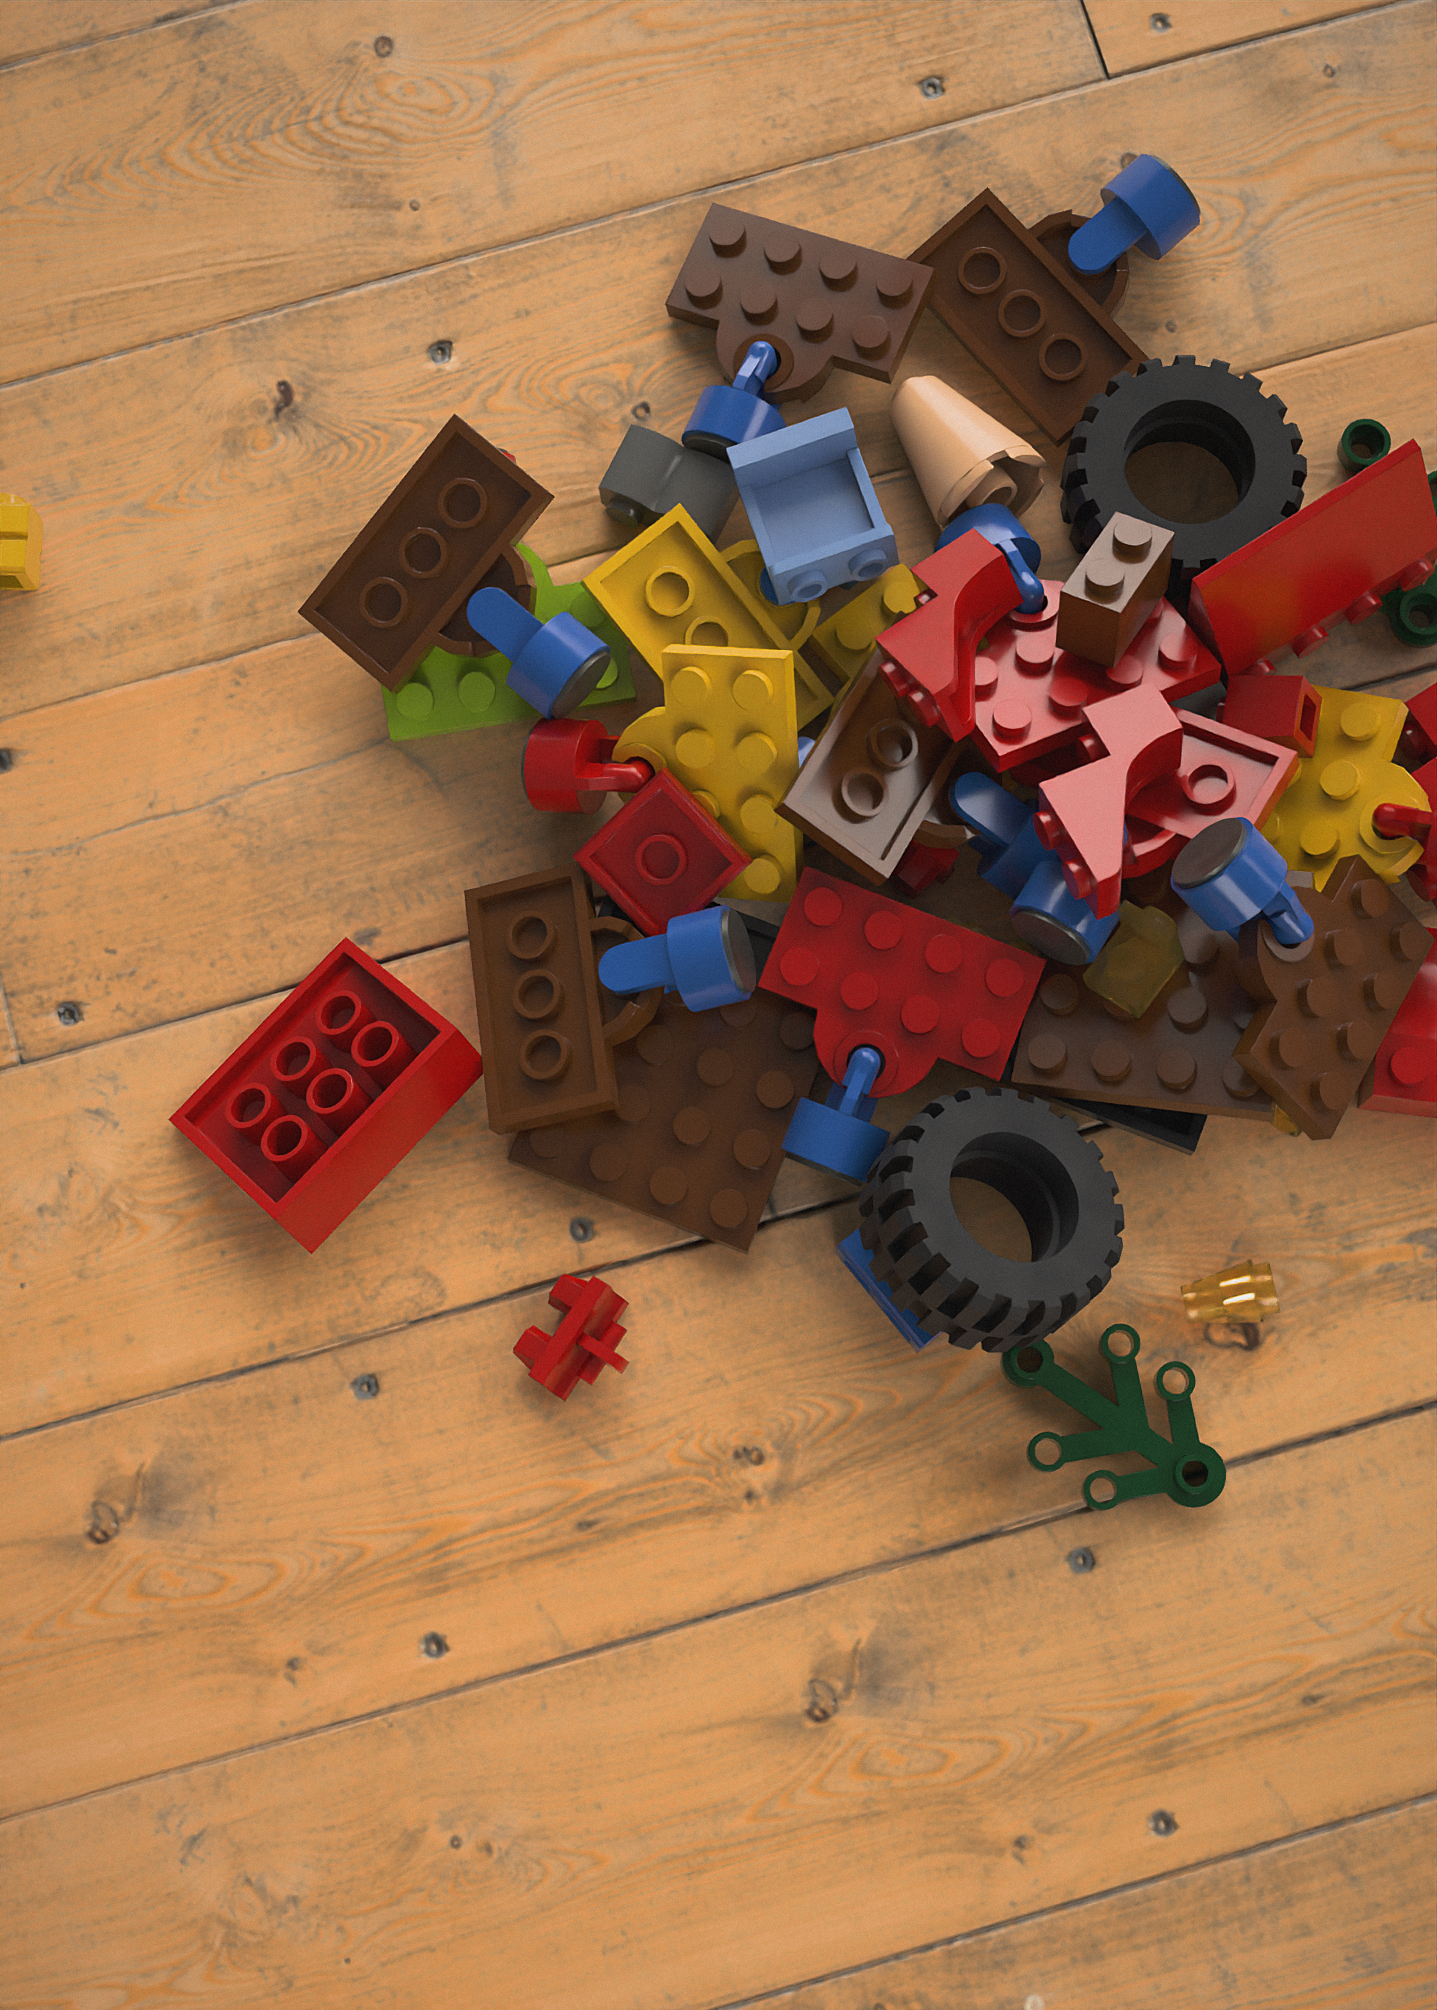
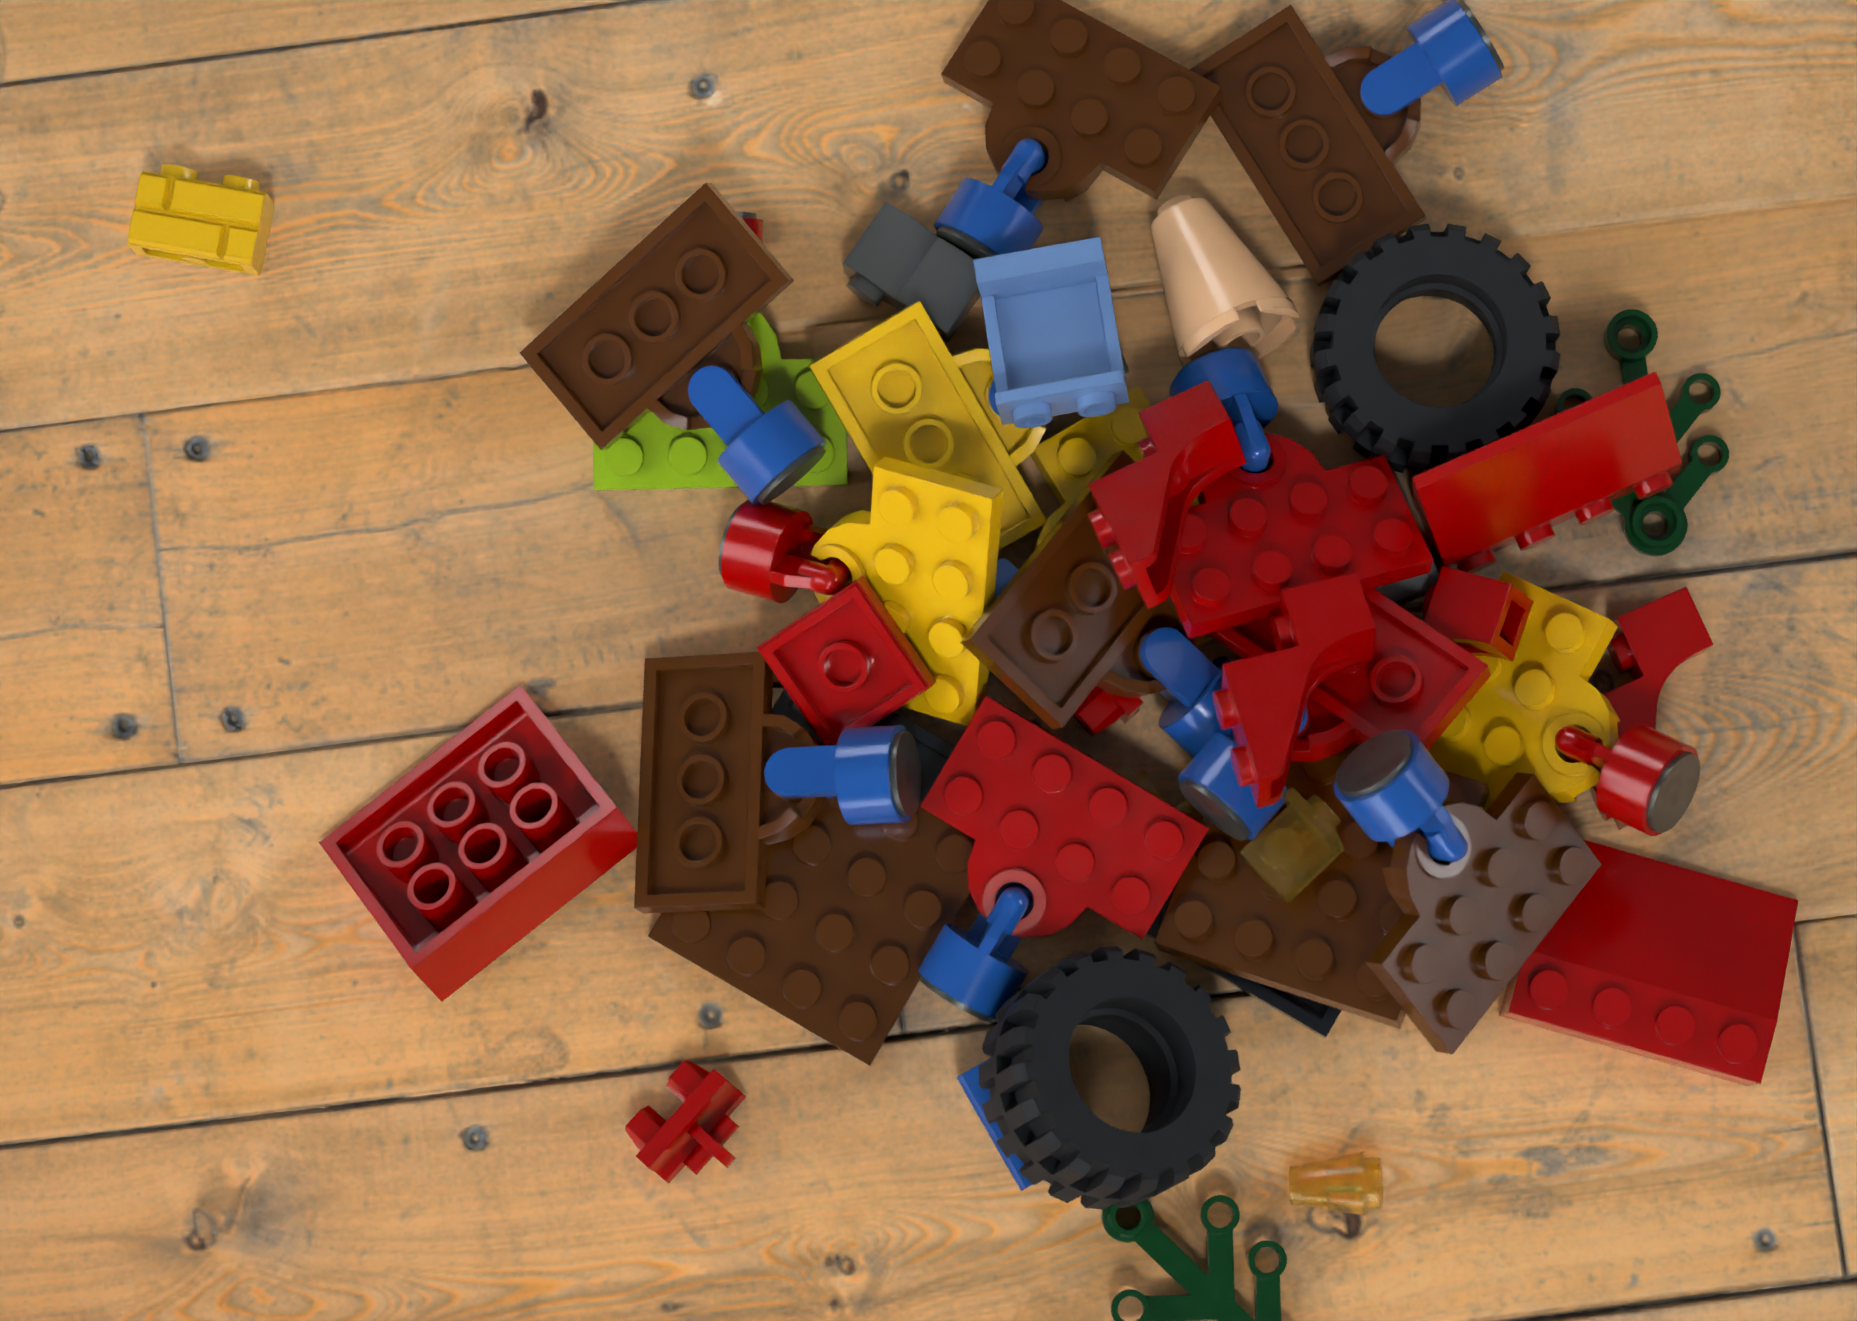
camera: 10 degrees right, 5 degrees up
reddish brown brick [1055,511,1175,669] -> none

